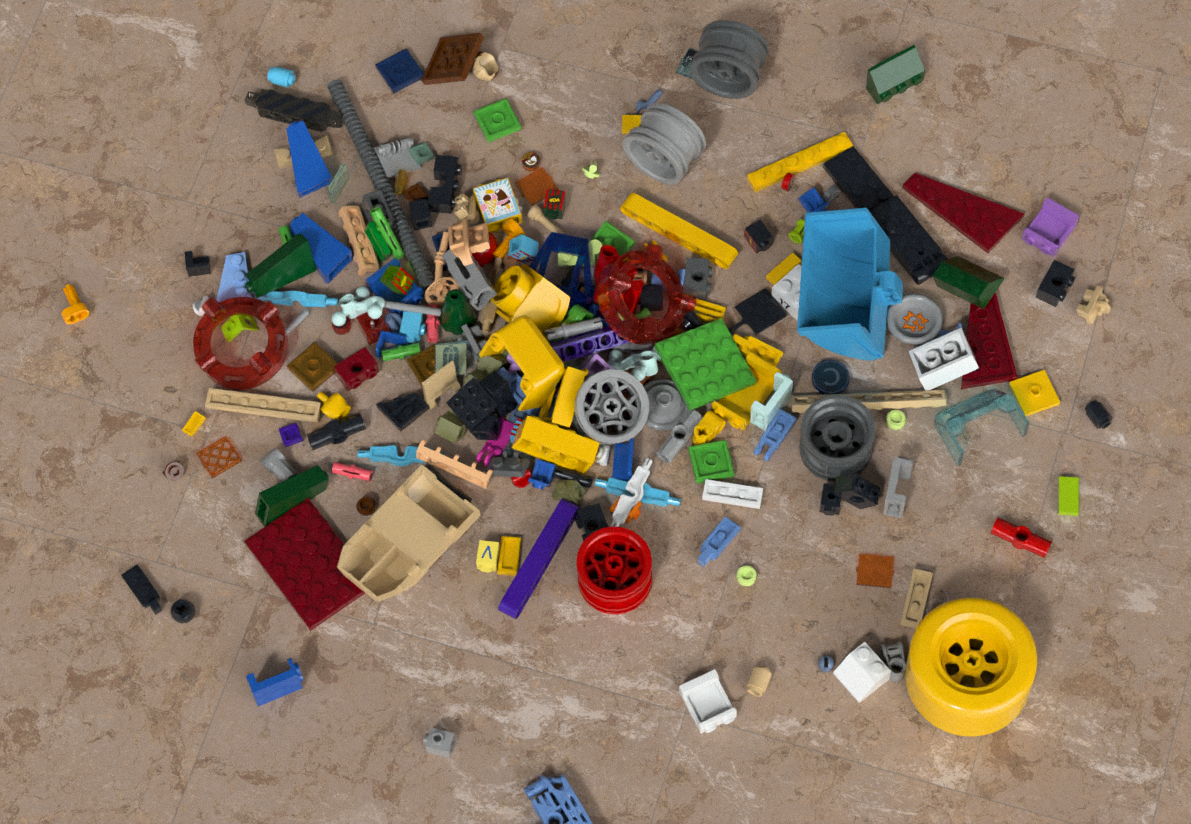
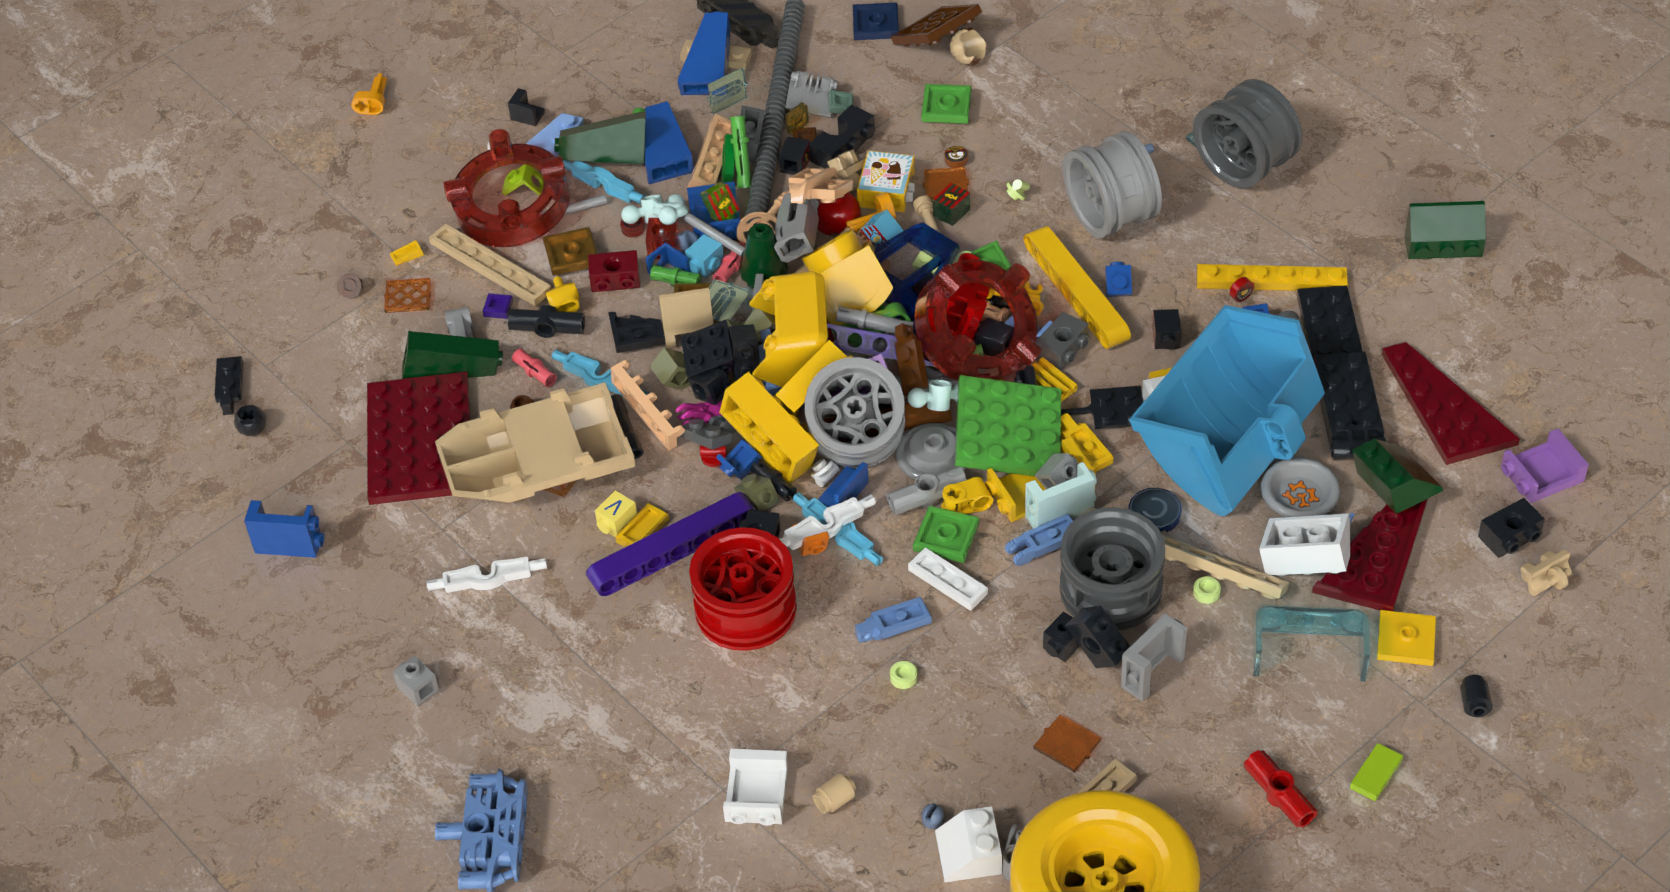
camera: 30 degrees right, 15 degrees down
none -> white piece [426,557,547,593]
none -> reddish brown hinge [895,323,929,396]
none -> light grey brick [1034,453,1078,489]
none -> blue bracket [1104,262,1132,297]

